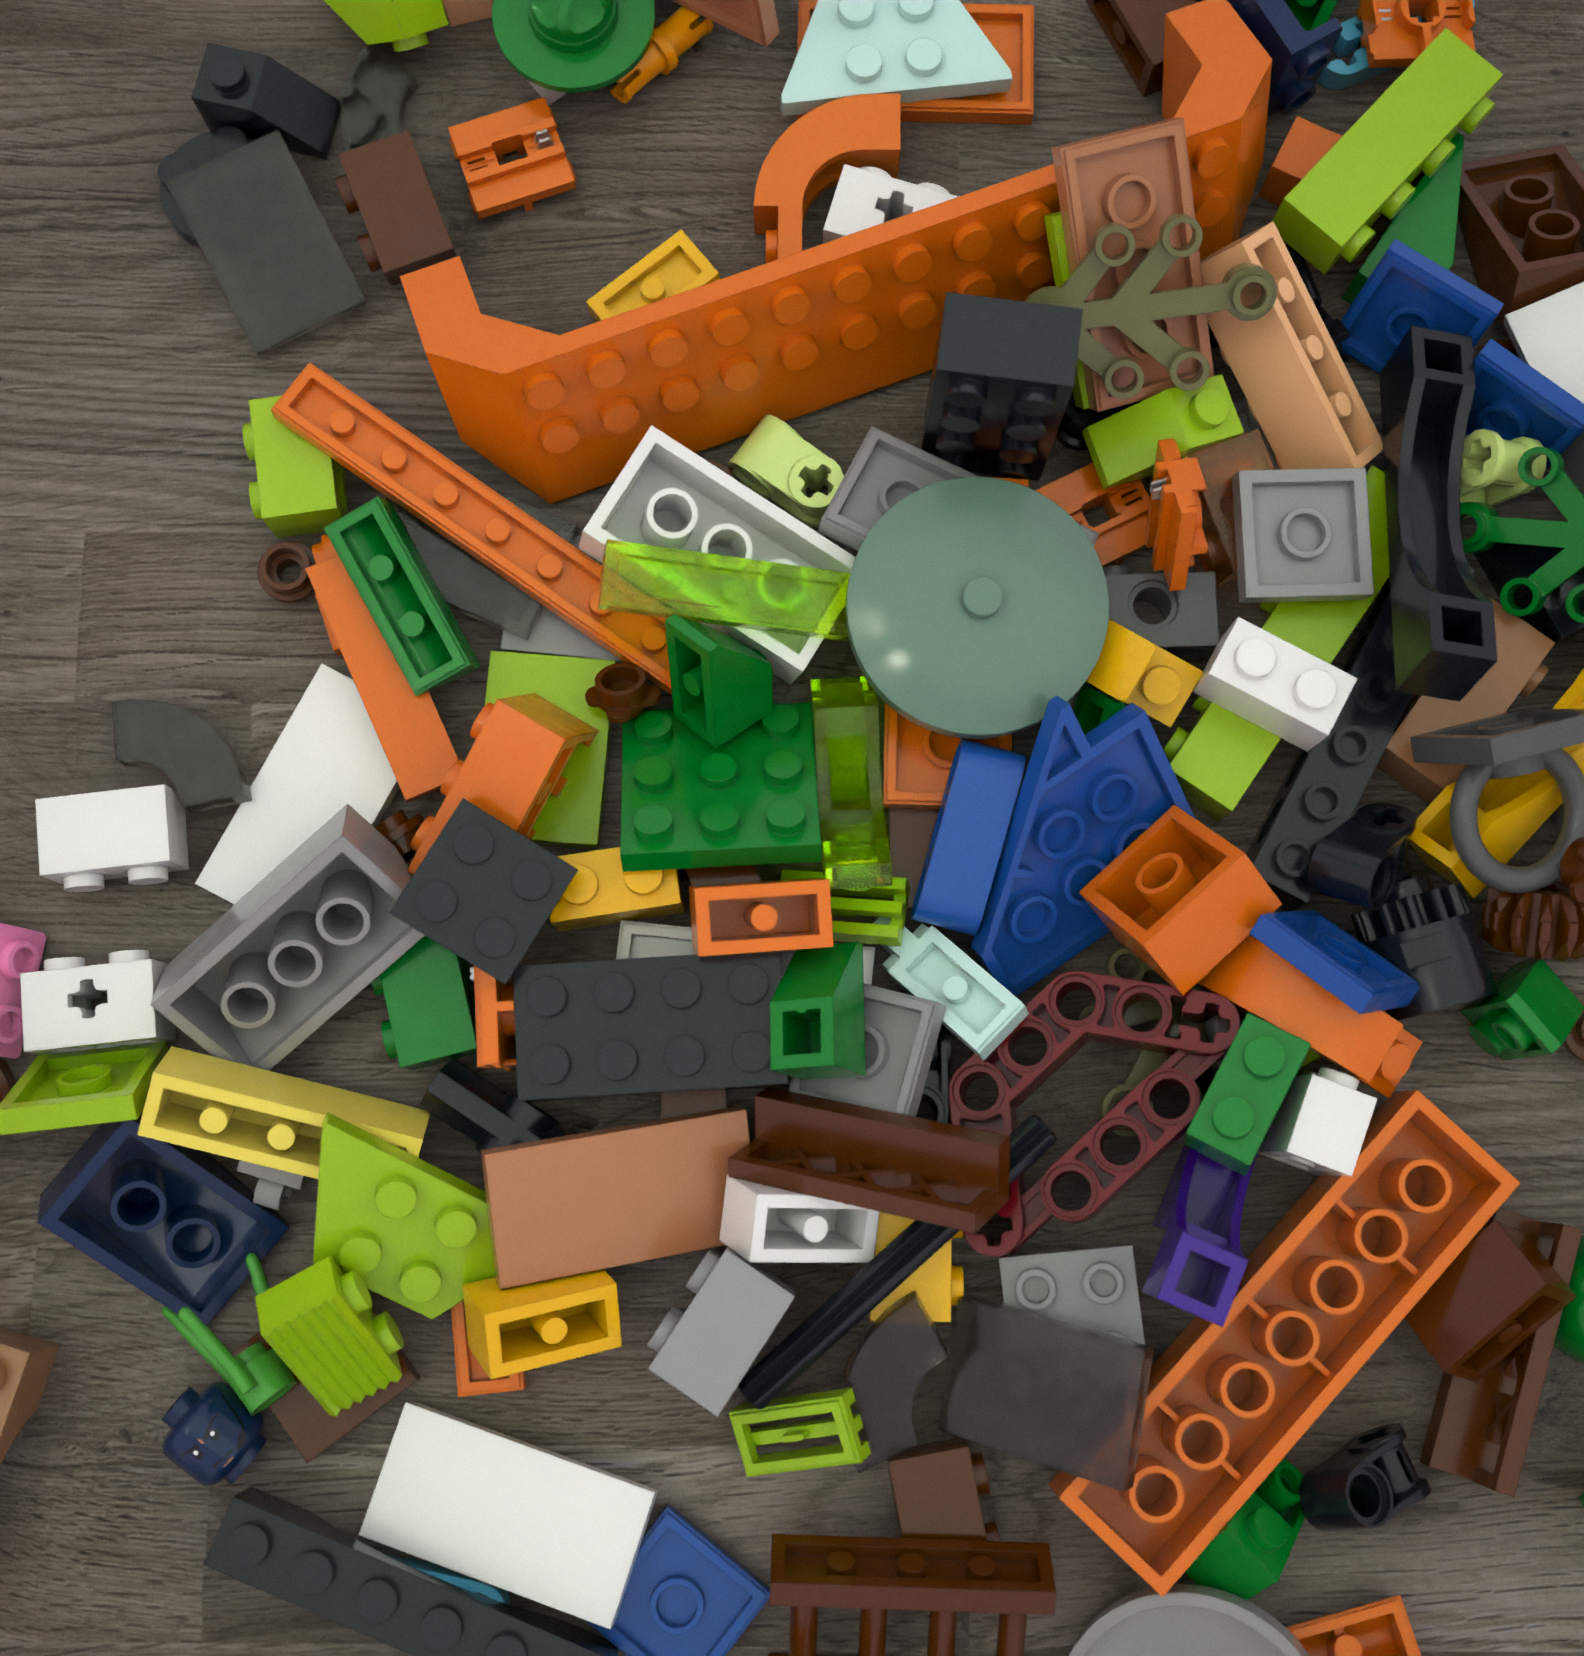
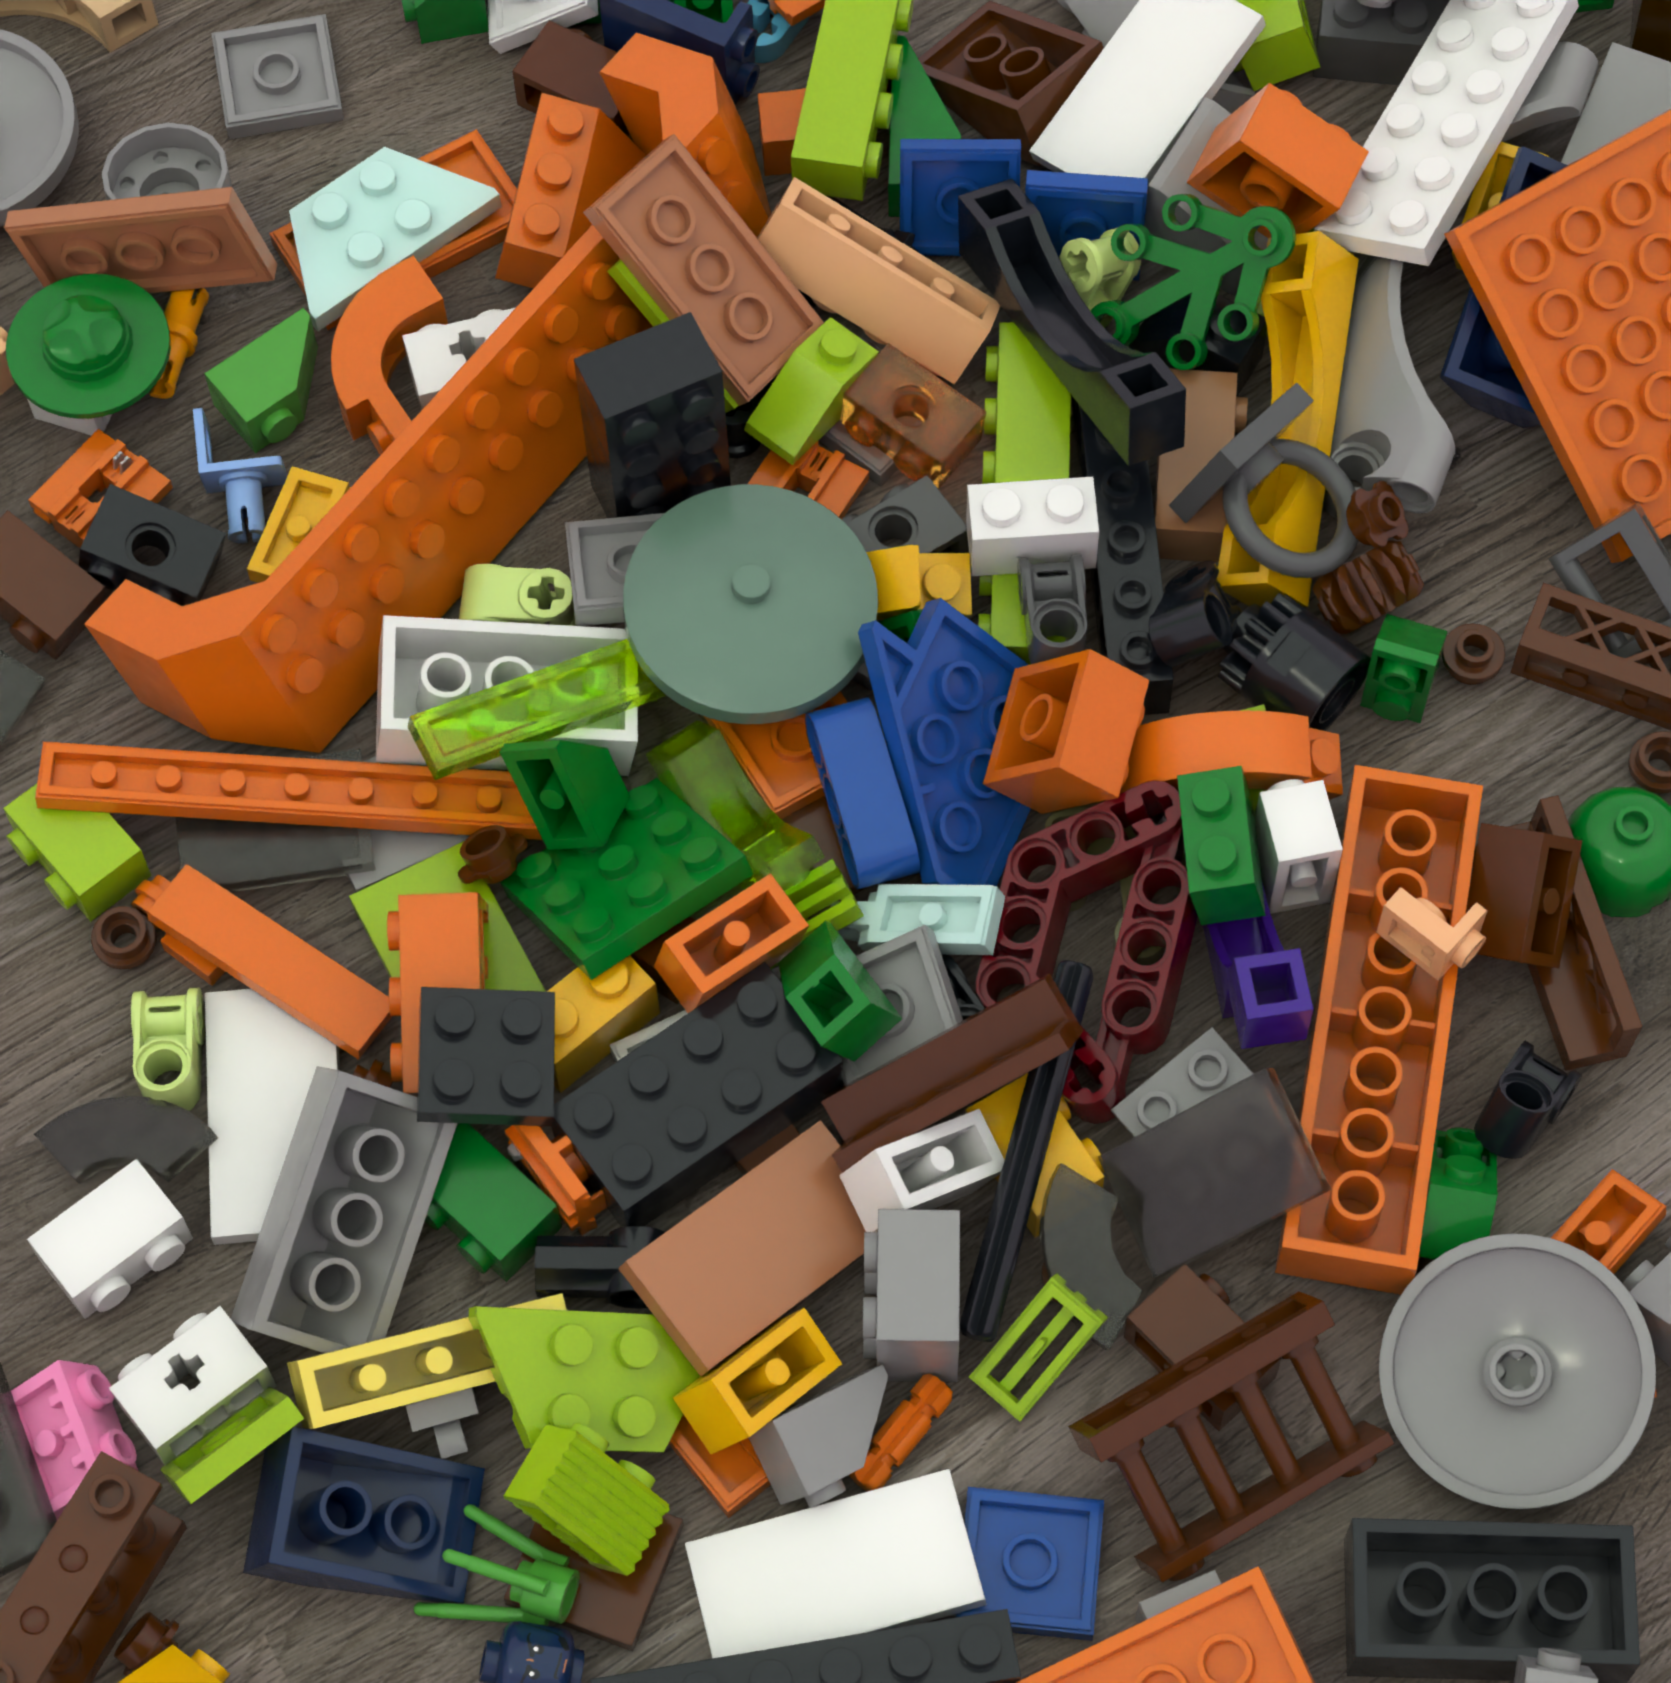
camera: 30 degrees left, 15 degrees down
green slope [324,496,481,696] -> none
olive plant [1025,213,1277,399] -> none
orange piece [1144,438,1208,591] -> none
light grey tile [1232,468,1374,603] -> none
blue tile [1249,910,1420,1014] -> none
none -> black brick [79,484,226,606]
none -> yellowish green piece [131,987,205,1118]
none -> light blue bracket [193,408,287,543]
none -> bright green slope [204,308,318,453]
none -> orange slope [495,93,647,288]
none -> light grey slope [749,1364,889,1508]
none -> orange axle [849,1373,953,1492]
none -> dark grey piece [1017,554,1087,664]
none -> light nougat bracket [1376,887,1487,980]

